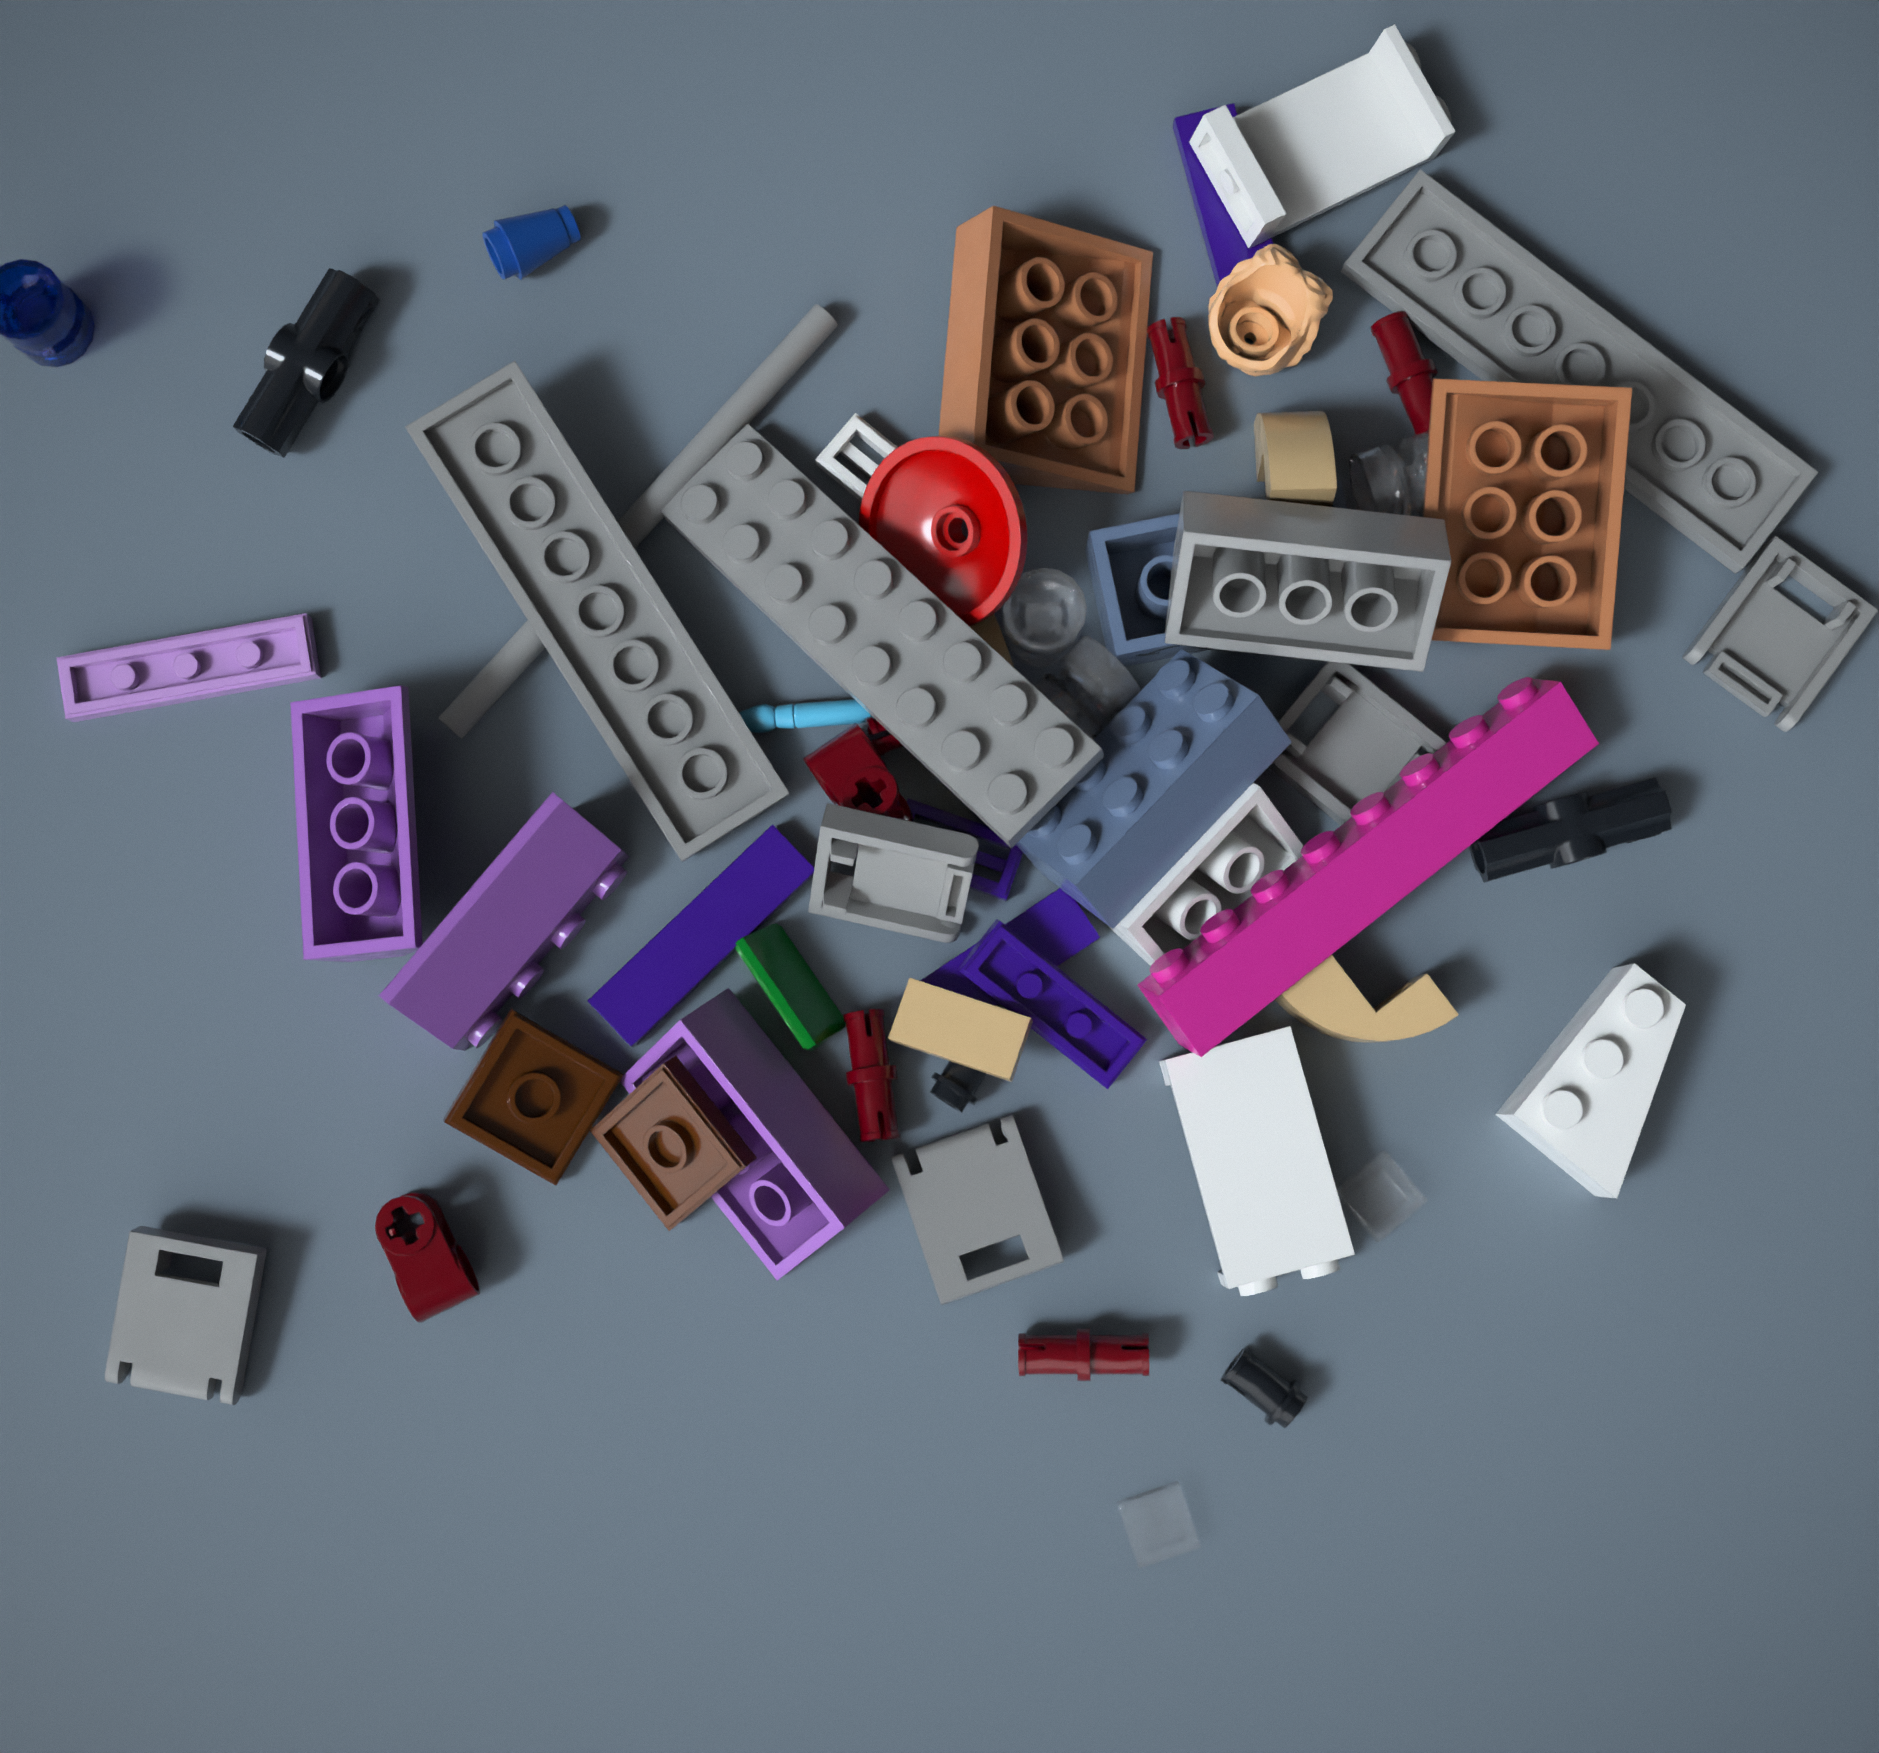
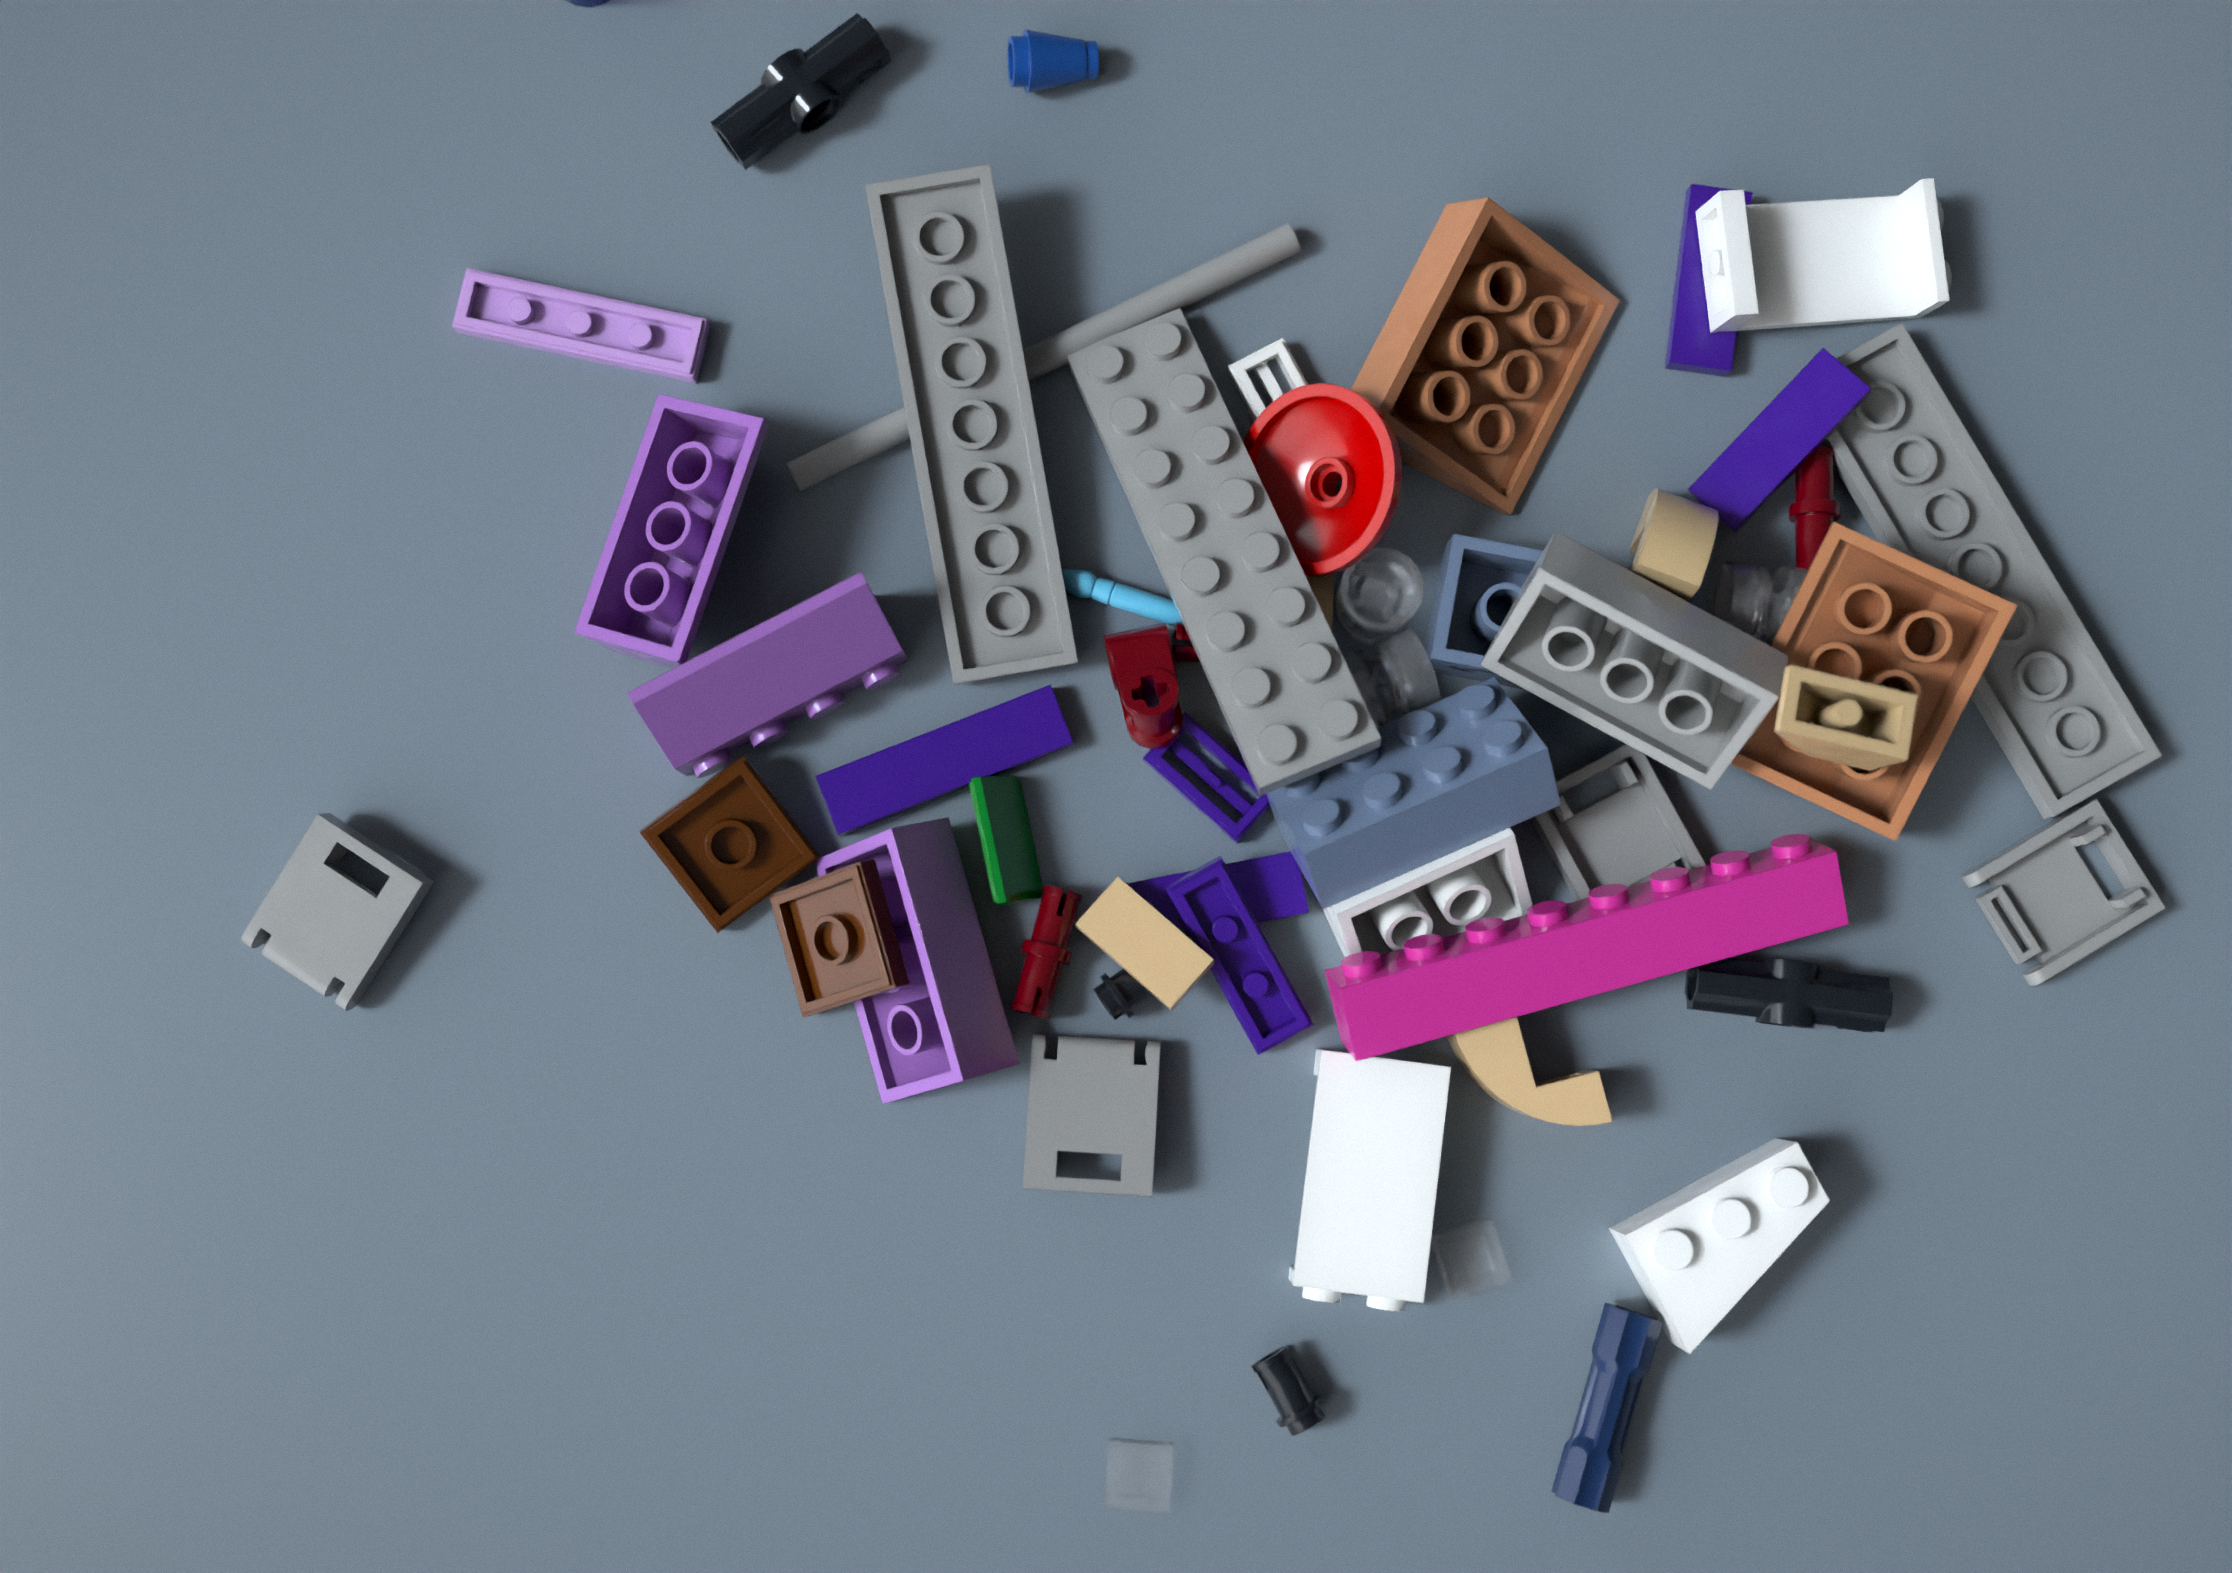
camera: 25 degrees right, 0 degrees up
dark red piece [375,1192,480,1323] -> none
light grey container [808,803,979,943] -> none
dark red pin [1018,1328,1149,1381] -> none
dark red pin [1146,317,1214,449] -> none
light nougat hair [1208,244,1333,377] -> none
none -> dark blue axle [1551,1303,1663,1513]
none -> dark purple tile [1688,348,1871,534]
none -> tan slope [1775,665,1918,771]

